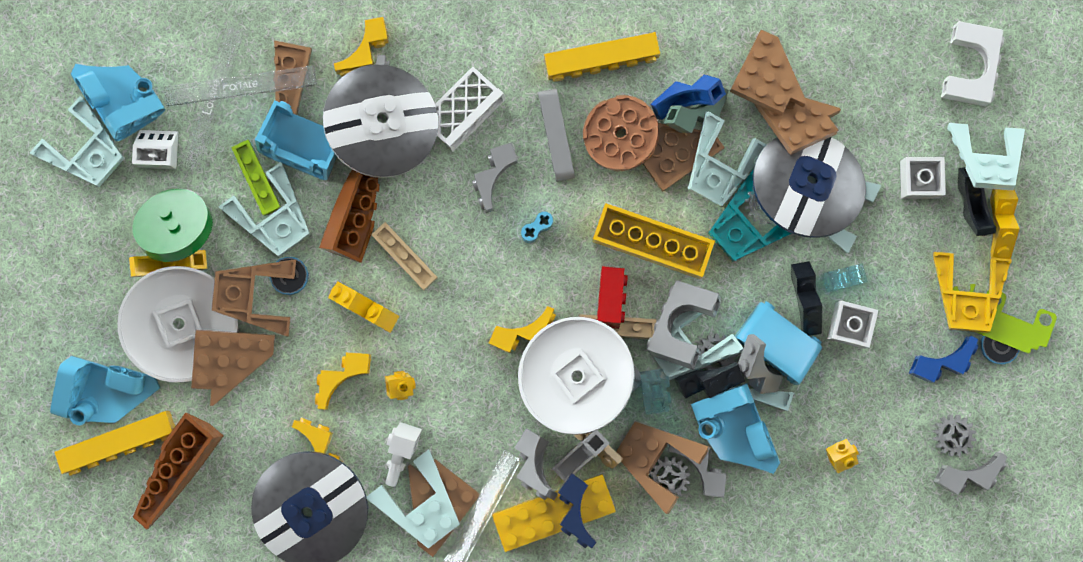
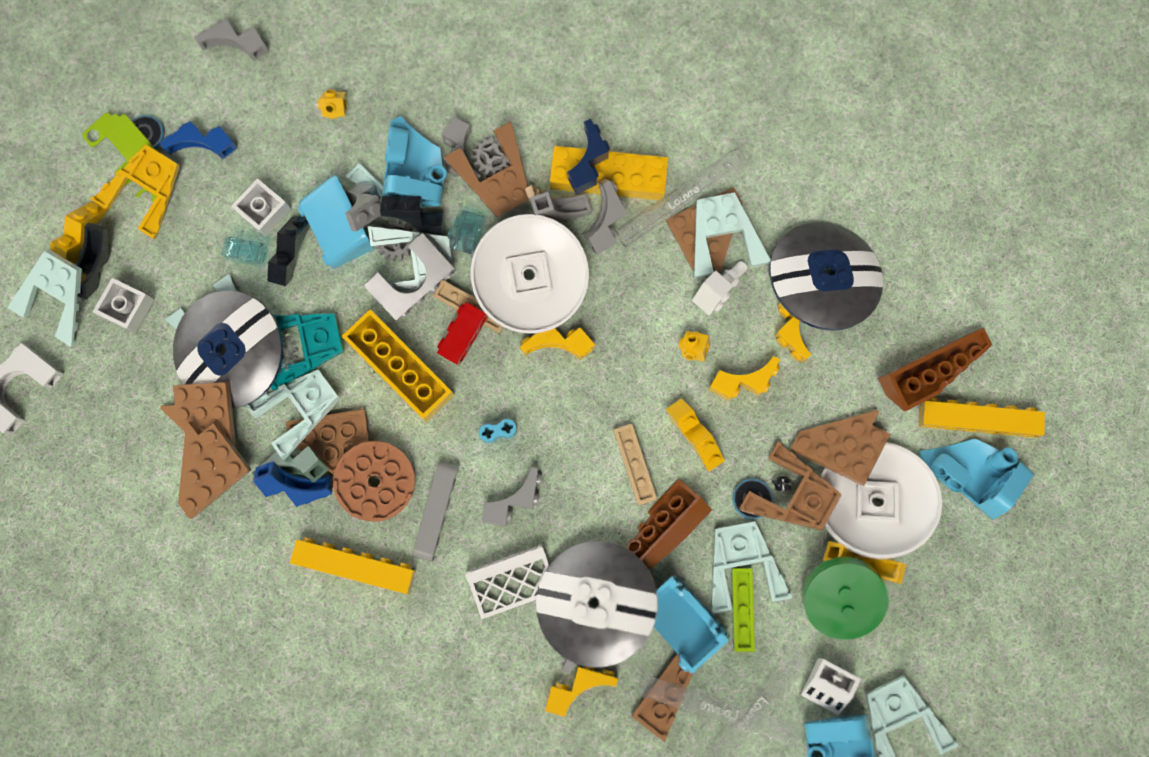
camera: 150 degrees left, 5 degrees down
light grey gear [932,415,976,457] -> none
none -> black plate [772,476,794,491]

